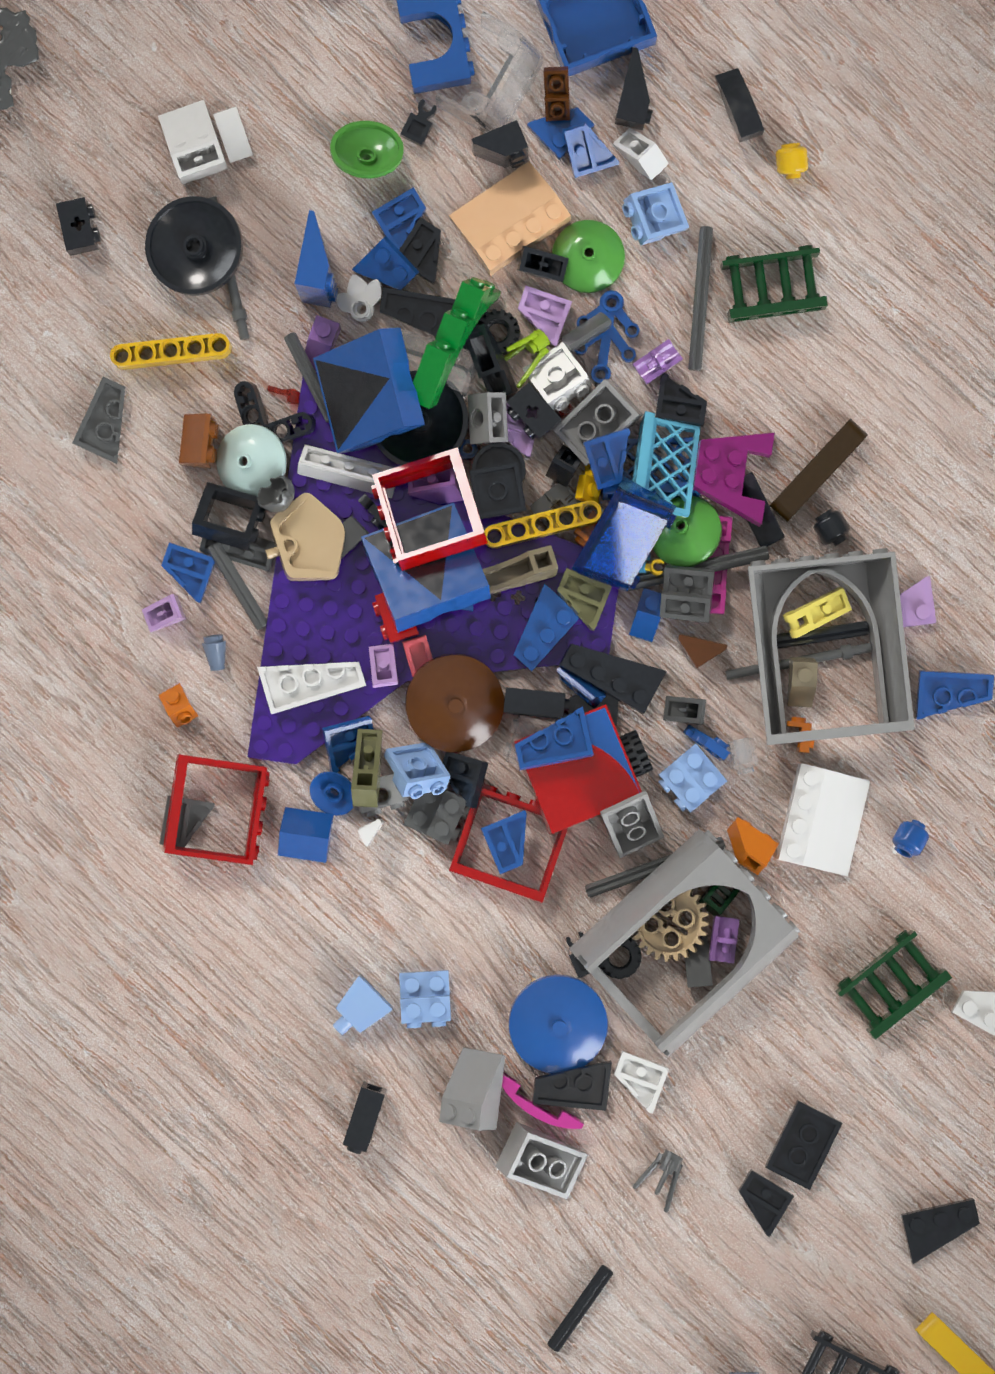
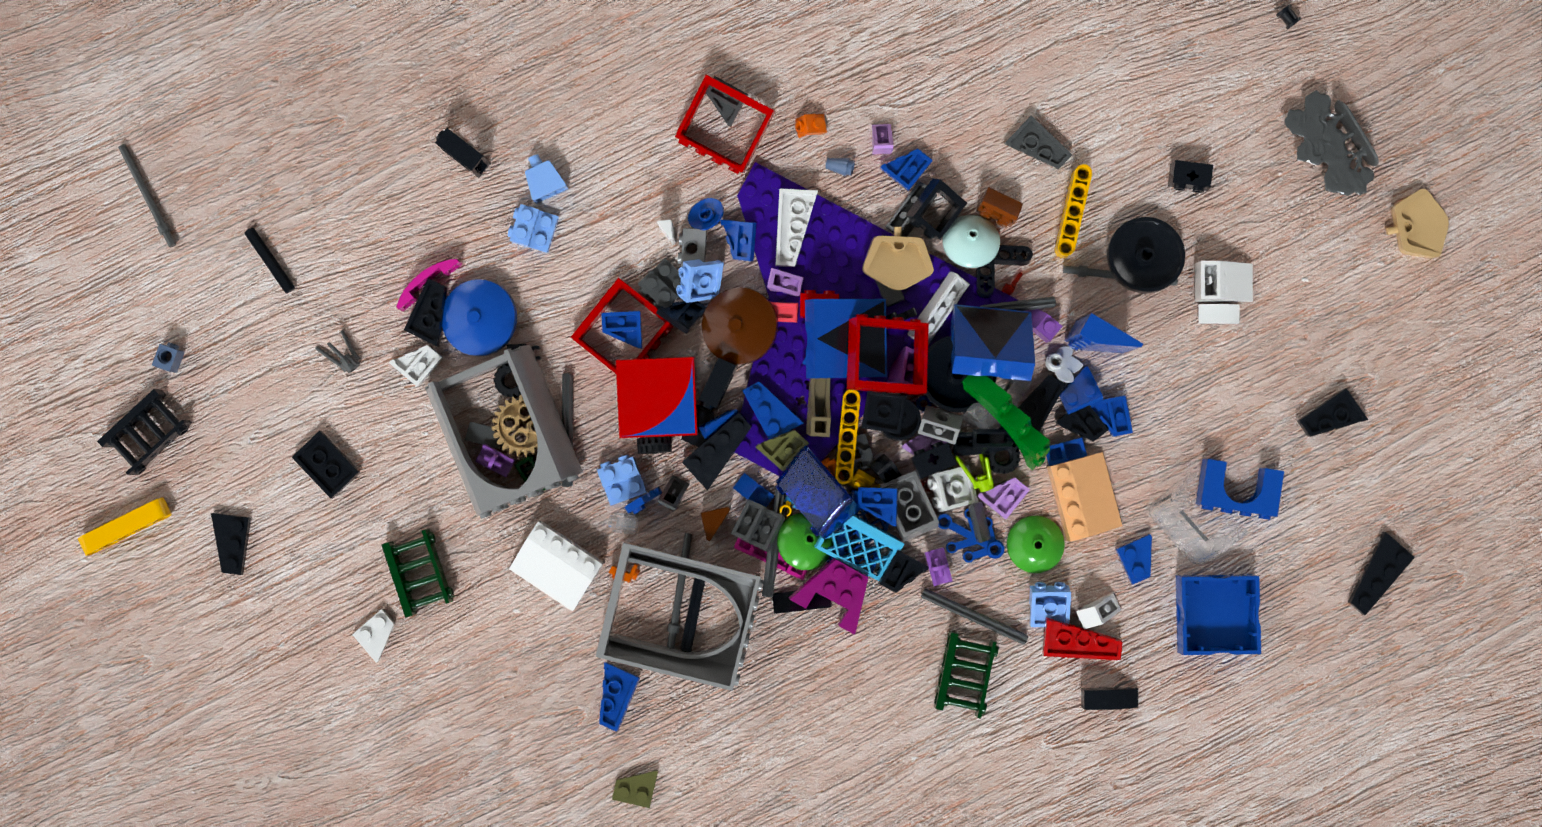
camera: 115 degrees right, 0 degrees up
dark grey axle [208,542,267,630] -> none
dark grey hair [257,476,295,513] -> none
blue slope [278,807,334,863] -> none
bright green dish [330,121,404,179] -> none
olive slope [351,729,383,807] -> none
black plate [400,99,437,147] -> none
light grey slope [439,1047,506,1131] -> none
black slope [471,120,528,168] -> none
light grey slope [495,1122,588,1199] -> none
blue wing [514,706,593,771] -> none
black slope [517,246,569,282] -> none
reddish brown slope [543,66,570,121] -> none
wing [562,123,620,178] -> none
light grey slope [600,790,664,858] -> none
black slope [615,47,653,131] -> none
orange slope [727,817,779,875] -> none
black wing [738,1169,794,1237] -> none
dark brown beam [769,418,868,522] -> none
yellow head [776,143,808,179] -> none
light yellow plate [783,587,852,638] -> none
dark tan slope [787,657,818,707] -> none
black head [813,508,850,546] -> none
blue head [892,820,929,858] -> none
lavender wing [900,576,936,627] -> none
none -> red wing [1042,617,1123,660]
none -> blue slope [1046,437,1087,466]

